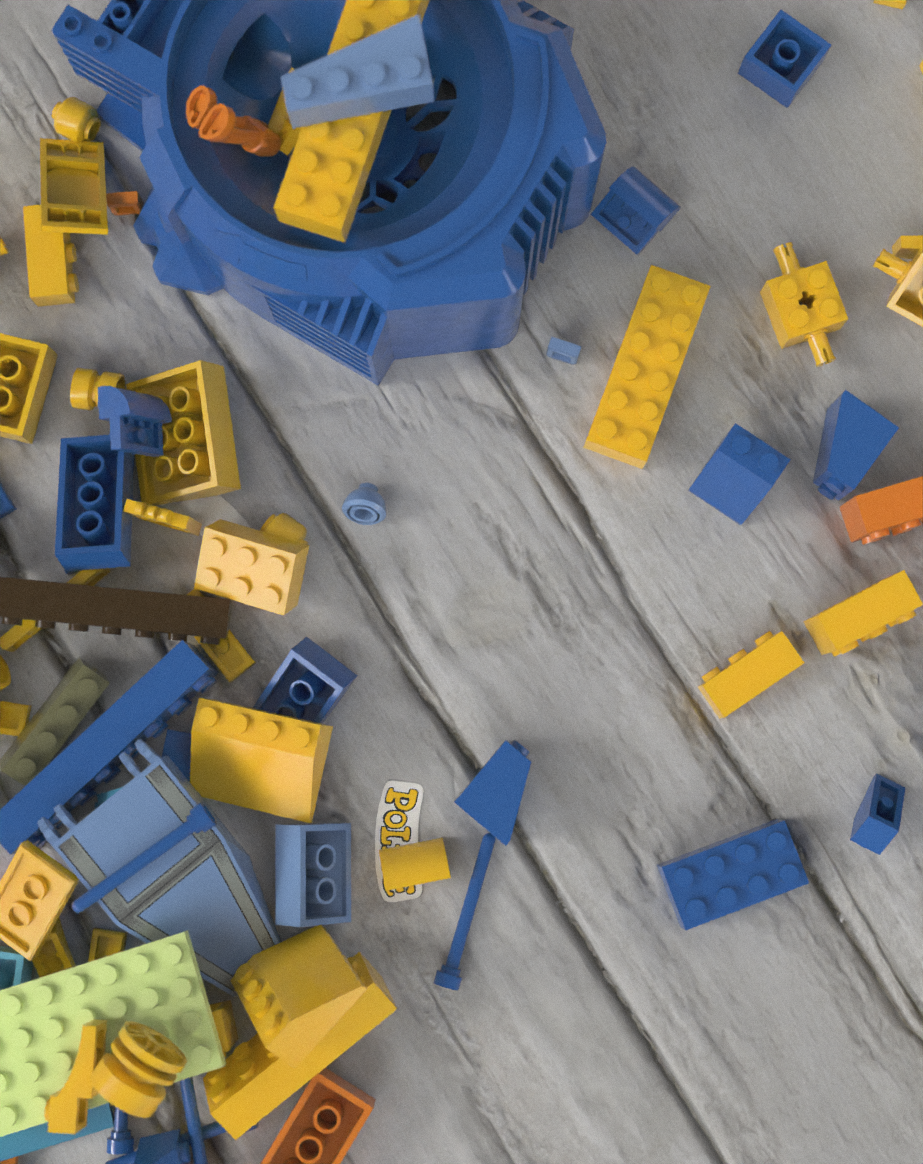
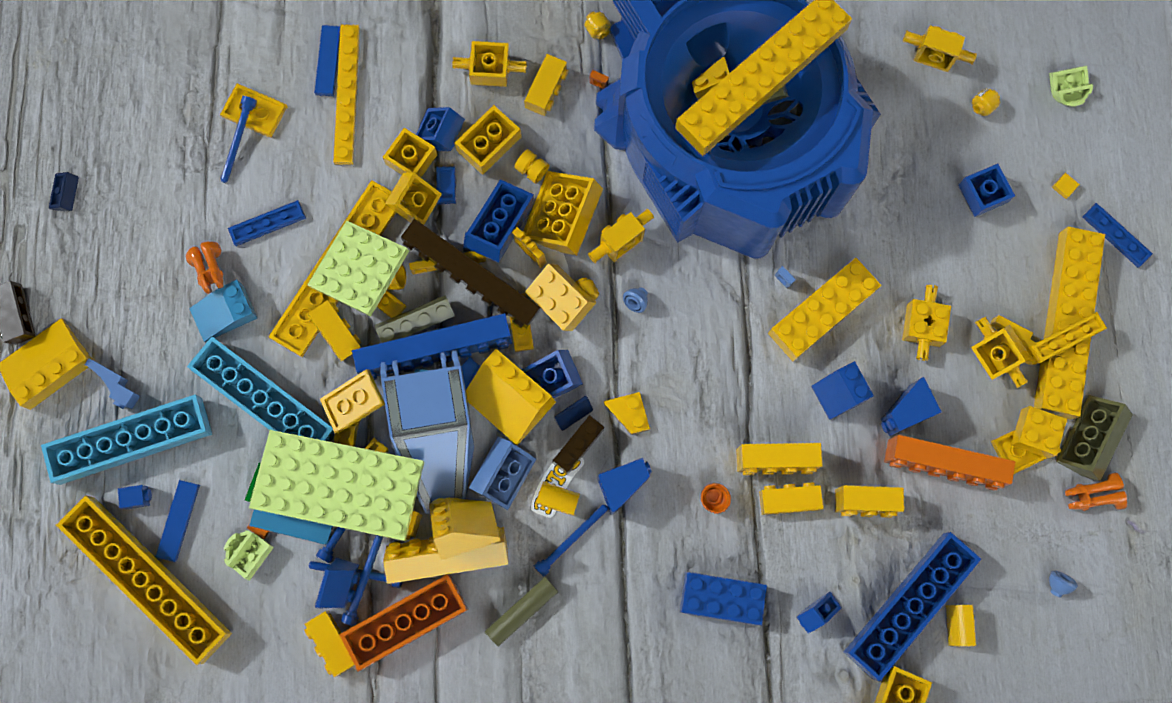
camera: 25 degrees right, 5 degrees down
yellow slope [40,138,108,235] -> none
yellow slope [44,1019,107,1134] -> none
blue piece [72,802,217,913] -> none
yellow wheel [90,1021,187,1118] -> none
blue brick [98,386,172,457] -> none
orange piece [186,85,281,157] -> none
medium blue wedge [281,14,434,128] -> none
blue brick [591,166,681,256] -> none
none -> olive brick [484,577,558,647]
none -> dark brown brick [552,415,605,475]
none -> dark blue slope [554,396,593,431]
none -> yellow brick [588,209,654,263]
none -> yellow wing [604,392,650,435]
none -> orange hair [700,483,731,514]
none -> yellow brick [736,443,822,475]

